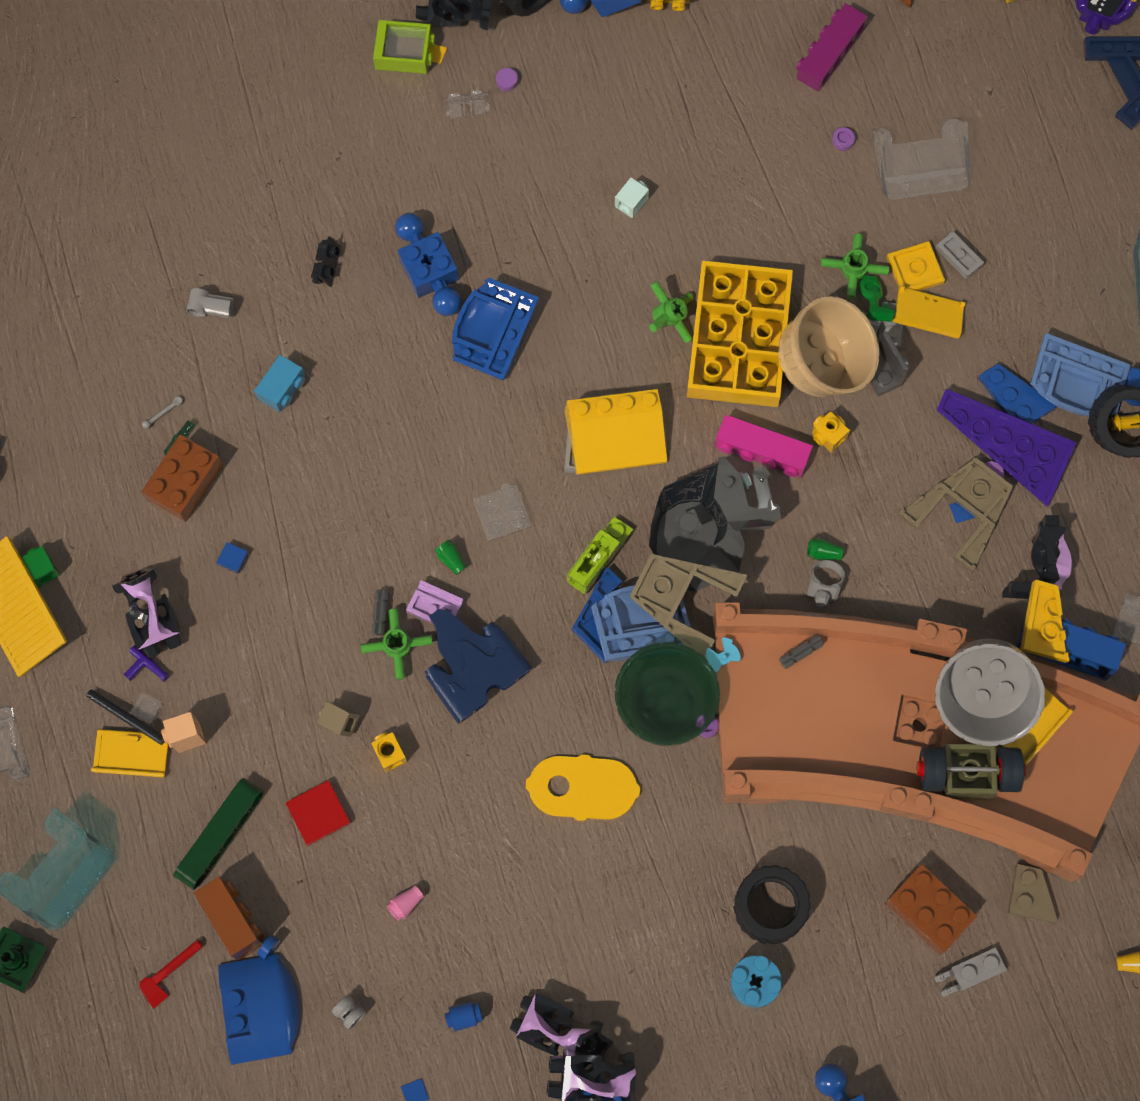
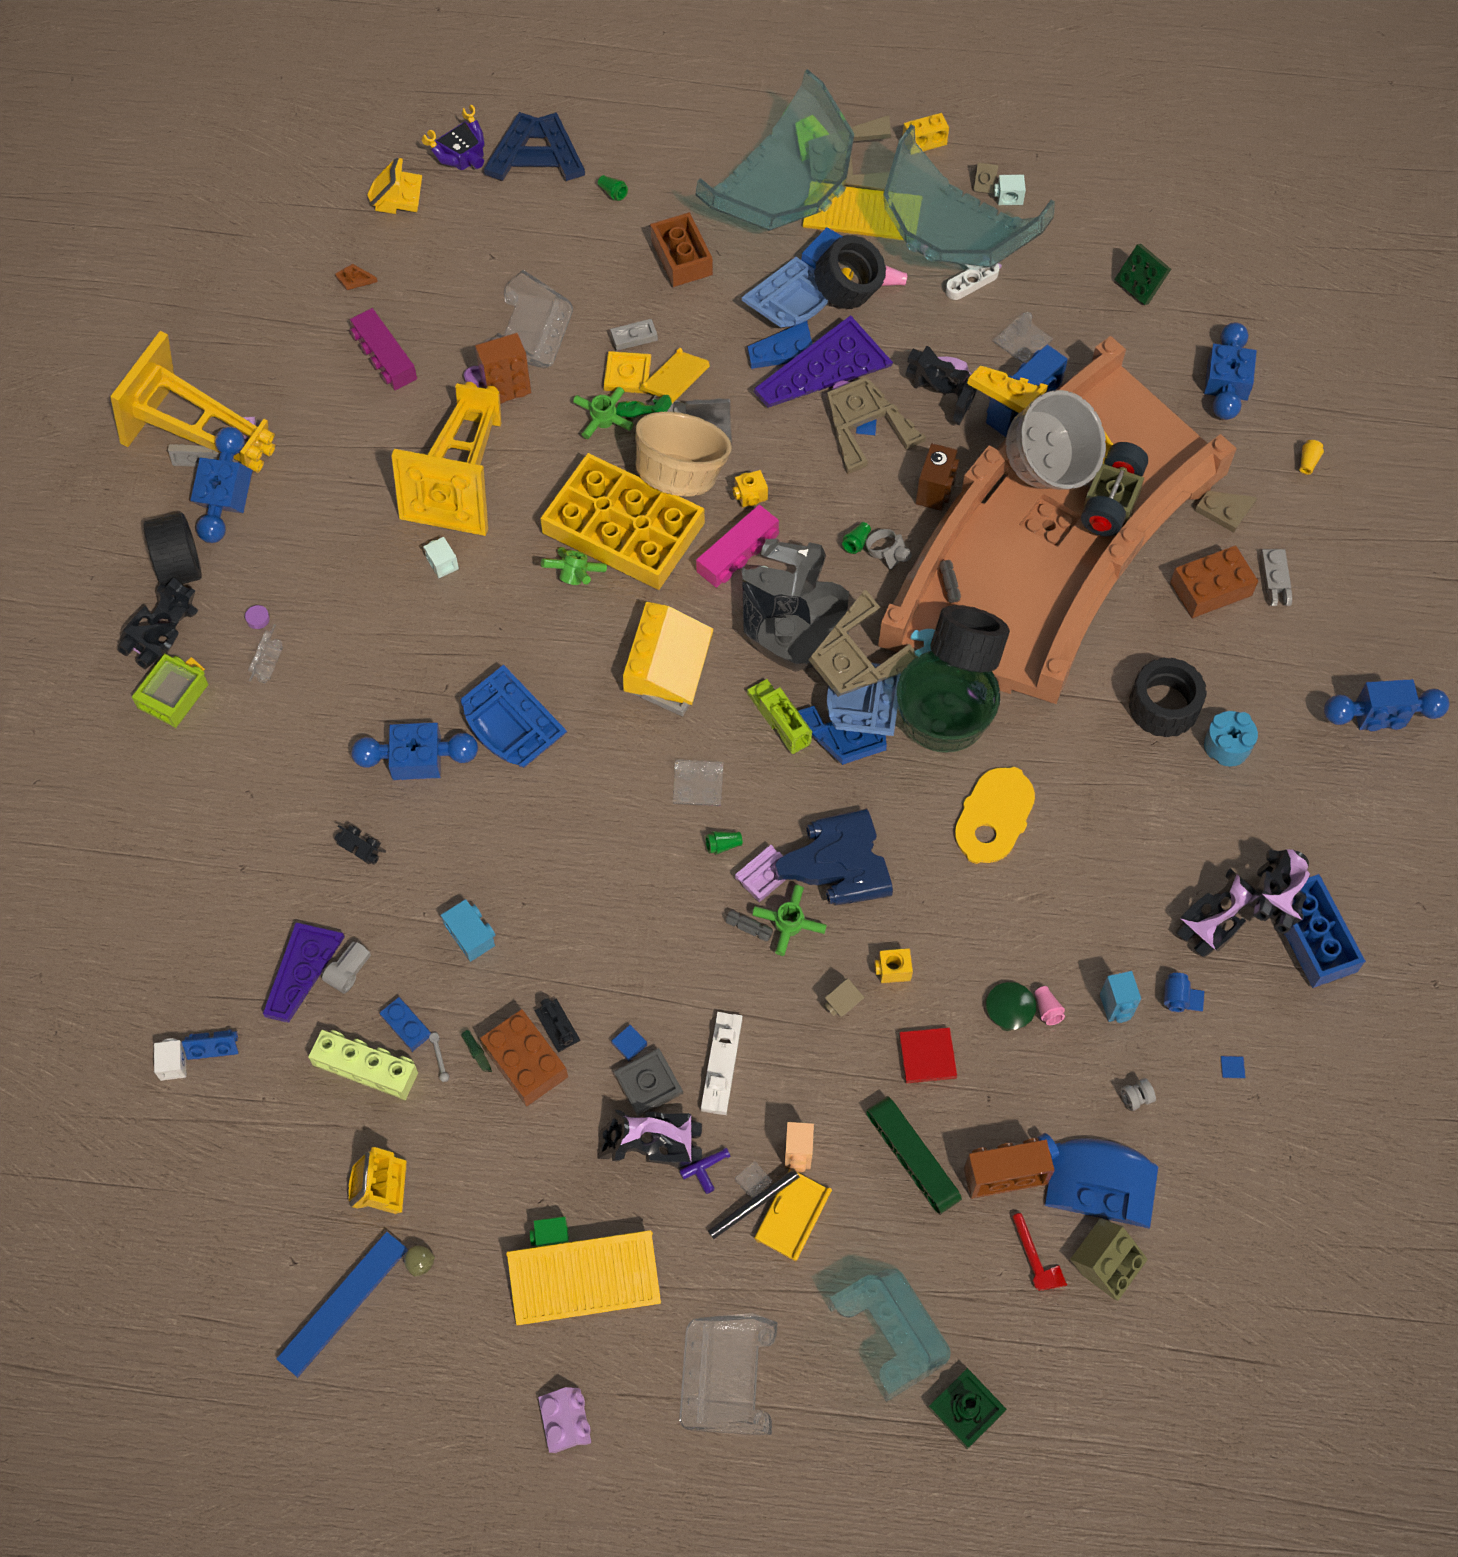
camera: 70 degrees left, 10 degrees down
none -> white brick [154,1038,186,1081]
none -> blue hinge [182,1029,239,1060]
none -> dark purple wing [263,923,345,1023]
none -> yellowish green brick [308,1030,418,1100]
none -> yellow piece [349,1147,407,1214]
none -> blue plate [379,997,431,1052]
none -> yellow piece [391,382,502,536]
none -> dark orange brick [475,333,531,404]
none -> black hinge [534,998,581,1053]
none -> green cone [598,175,628,200]
none -> dark grey plate [614,1048,683,1117]
none -> dark orange brick [650,212,713,287]
none -> white hinge [701,1012,743,1115]
none -> reddish brown brick [916,443,960,511]
none -> black tyre [930,605,1010,673]
none -> dark green dish [986,982,1036,1031]
none -> olive slope [1070,1218,1148,1301]
none -> dark azure brick [1100,971,1141,1023]
none -> blue sticker [1186,989,1204,1012]

